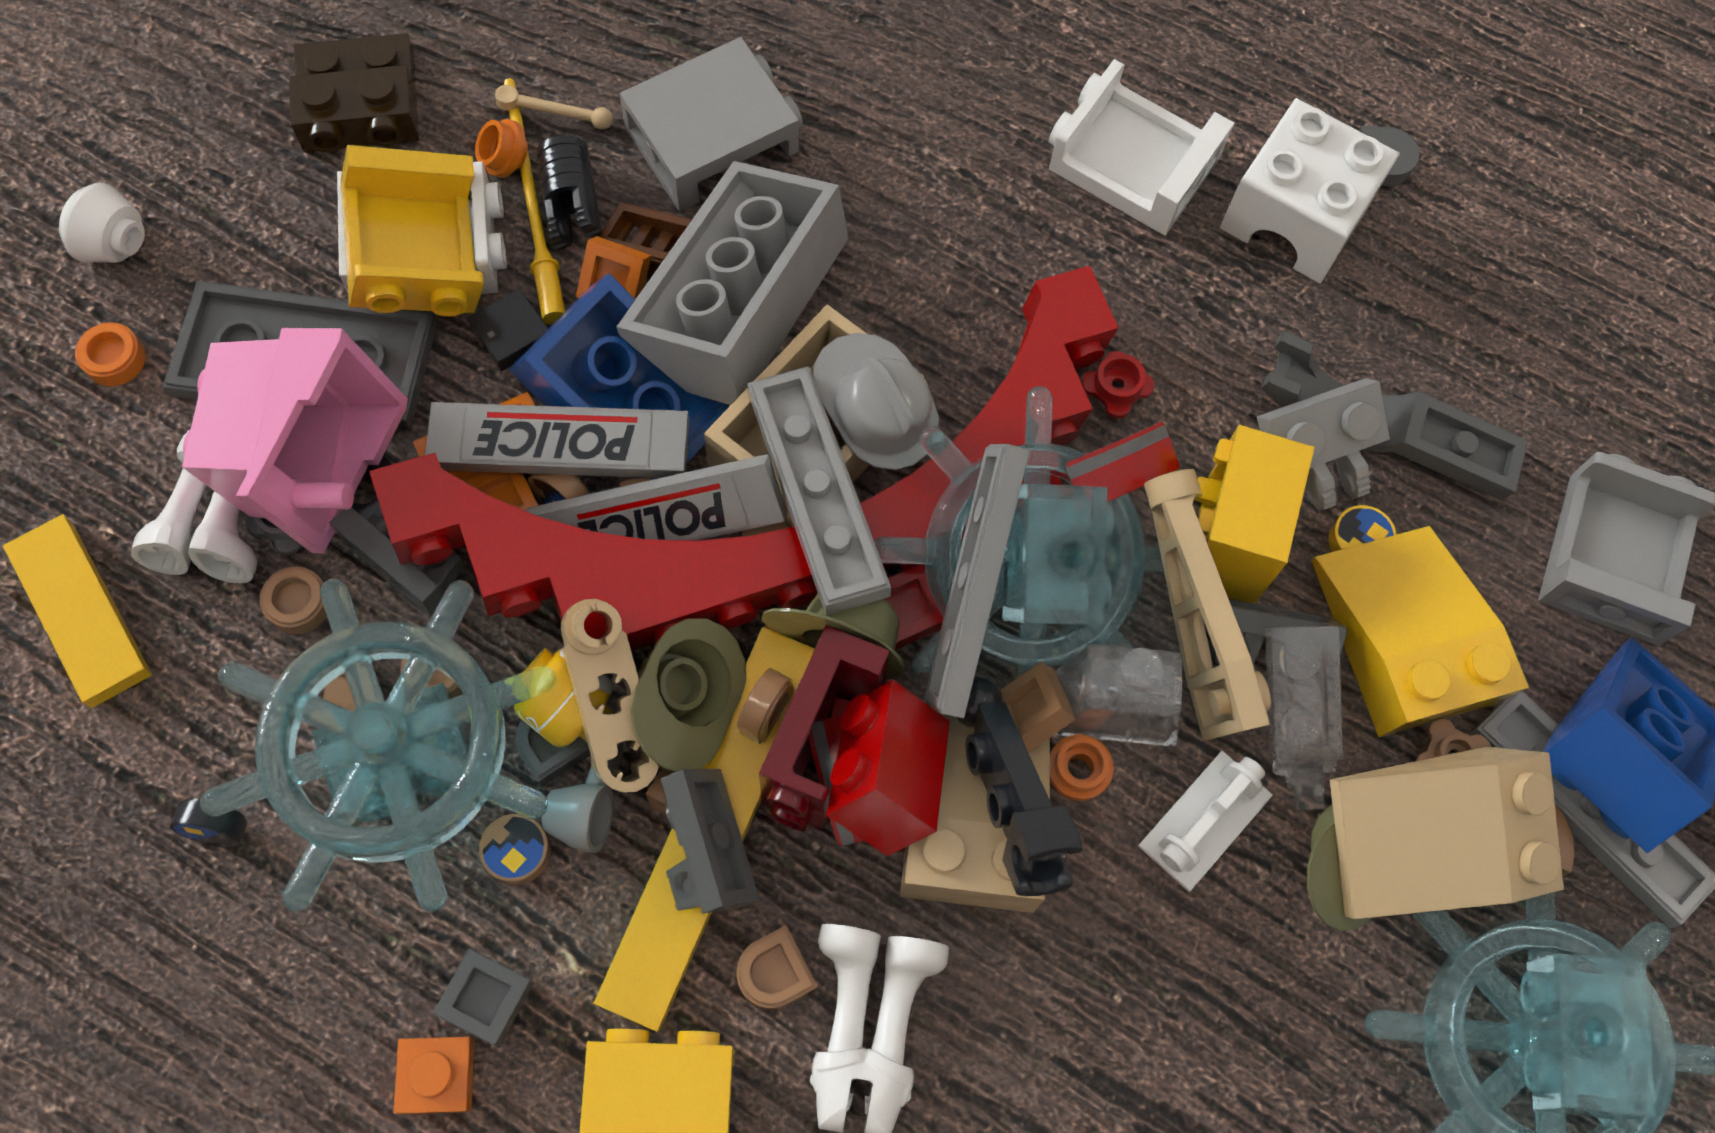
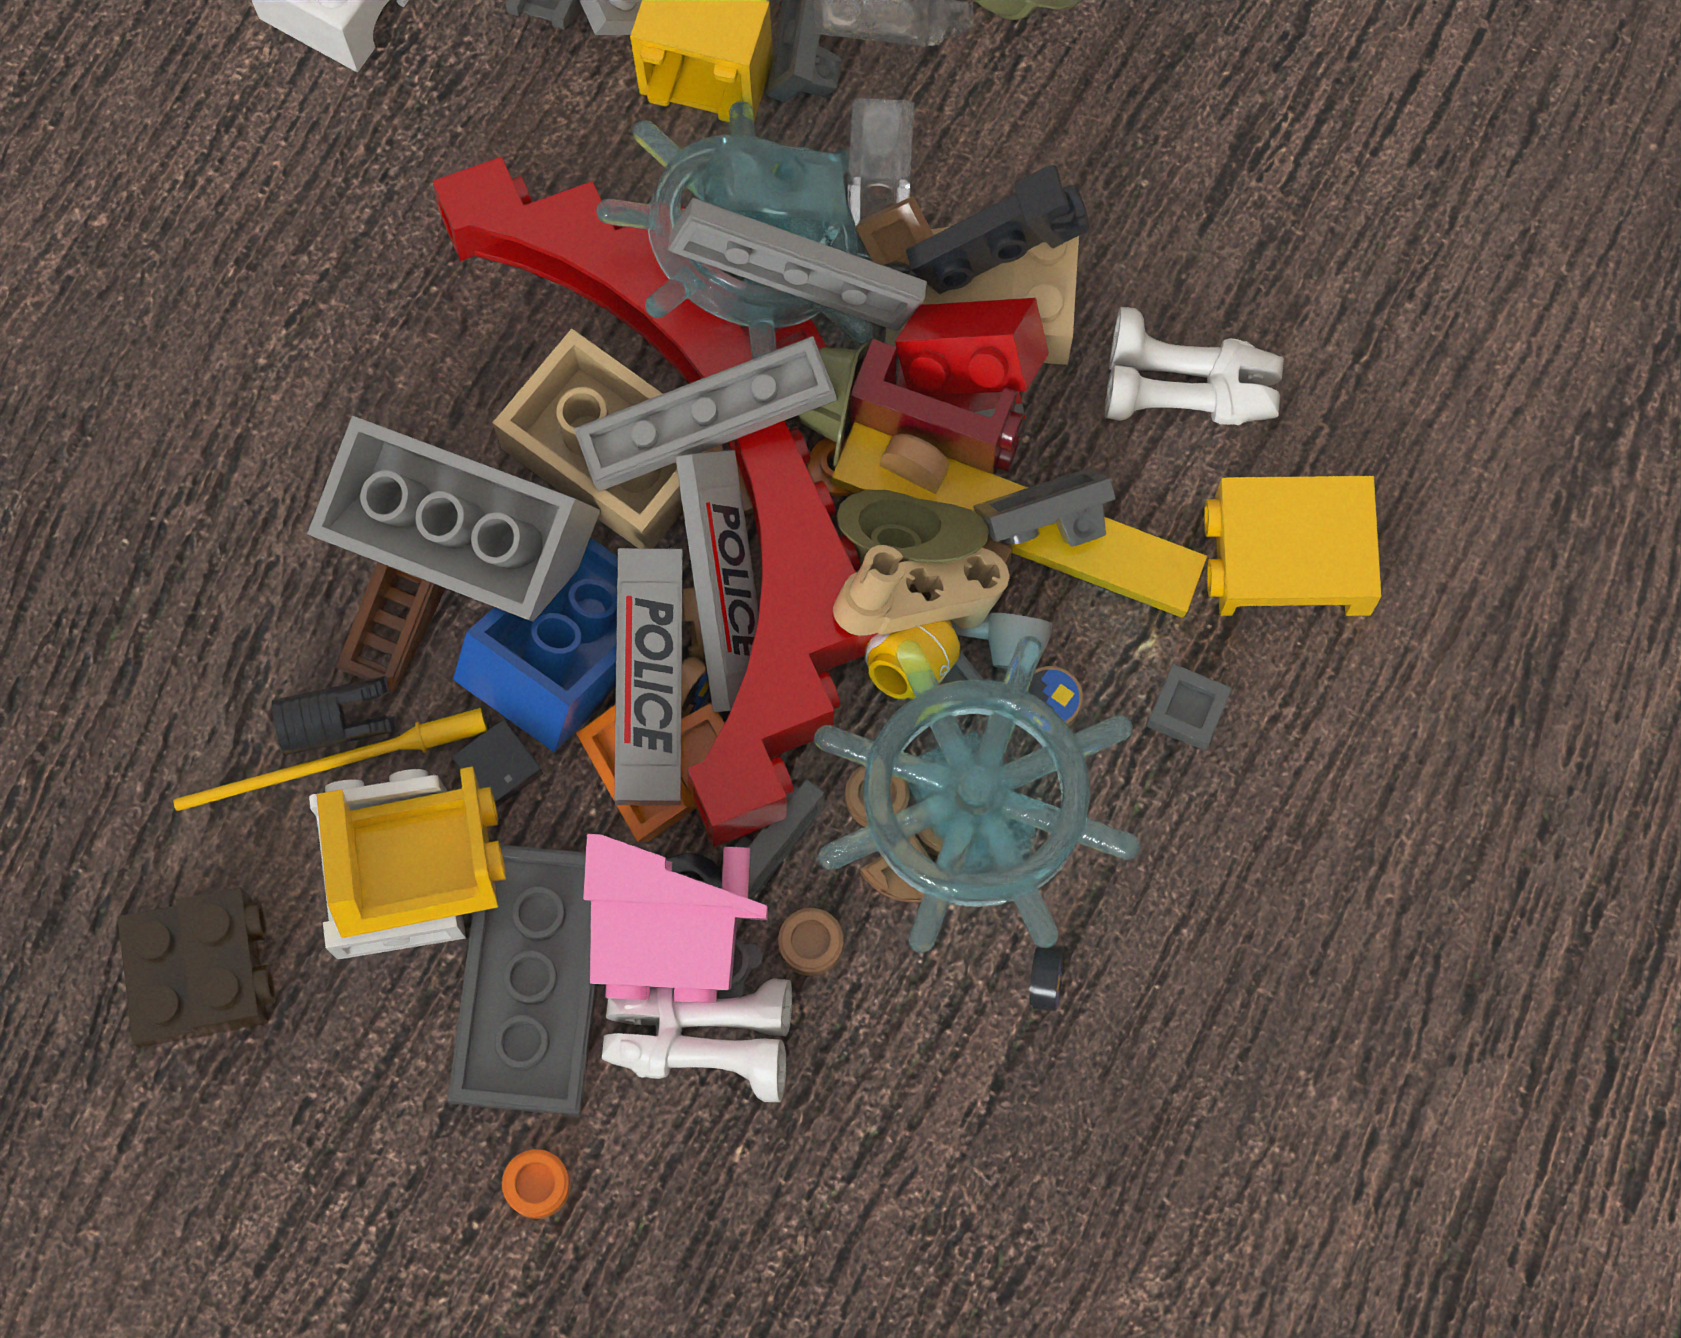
camera: 85 degrees left, 5 degrees up
yellow tile [2,514,152,709] -> none
white cone [59,183,145,263] -> none
orange plate [393,1037,475,1115] -> none
orange plate [475,119,528,178] -> none
tan hinge [495,85,613,130] -> none
orange plate [576,236,652,300] -> none
light grey panel [619,37,803,212] -> none
medium nougat tile [737,925,818,1010] -> none
light grey piece [813,333,939,470] -> none
white panel [1049,59,1234,236] -> none
orange plate [1050,734,1114,801] -> none
red sticker [1066,421,1180,511] -> none
red plate [1082,351,1154,418] -> none
white hinge [1138,751,1273,892] -> none
tan plate [1144,469,1271,741] -> none

